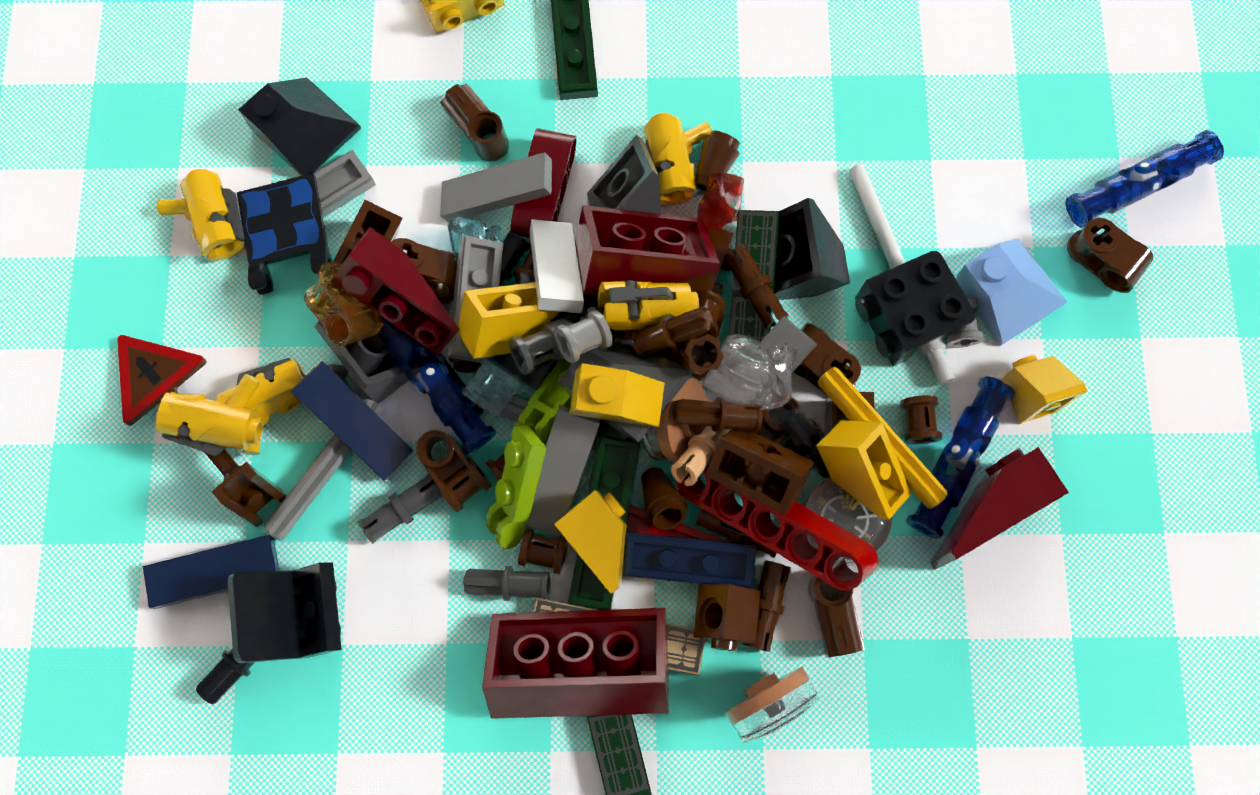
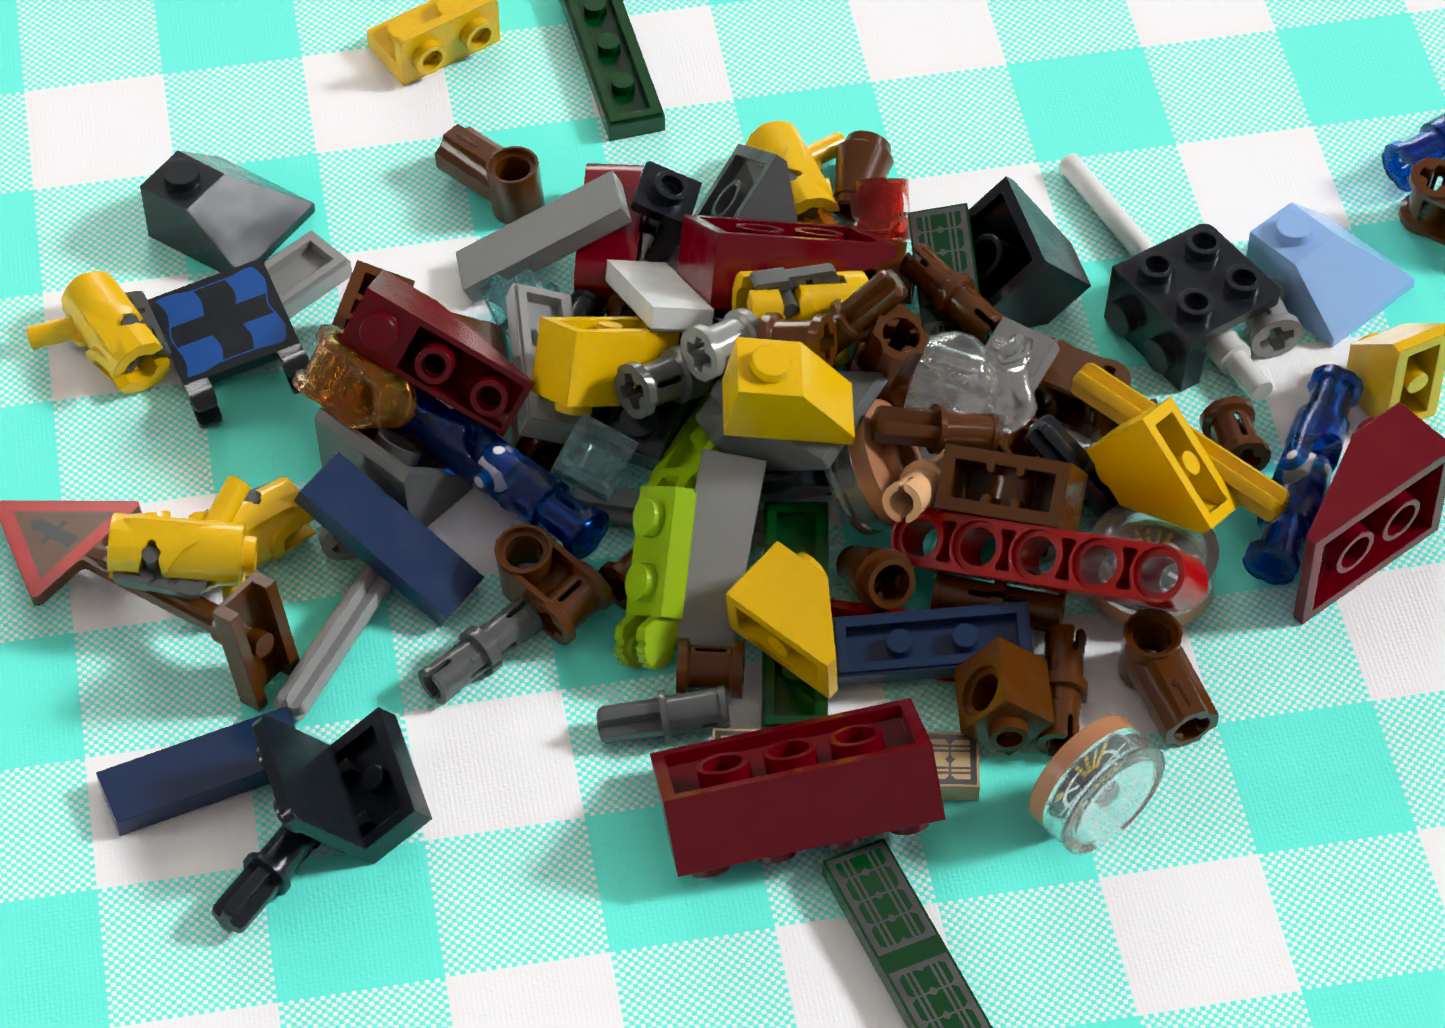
camera: 10 degrees left, 25 degrees down
none -> black bracket [631,161,702,264]
none -> reddish brown bush [756,312,838,367]

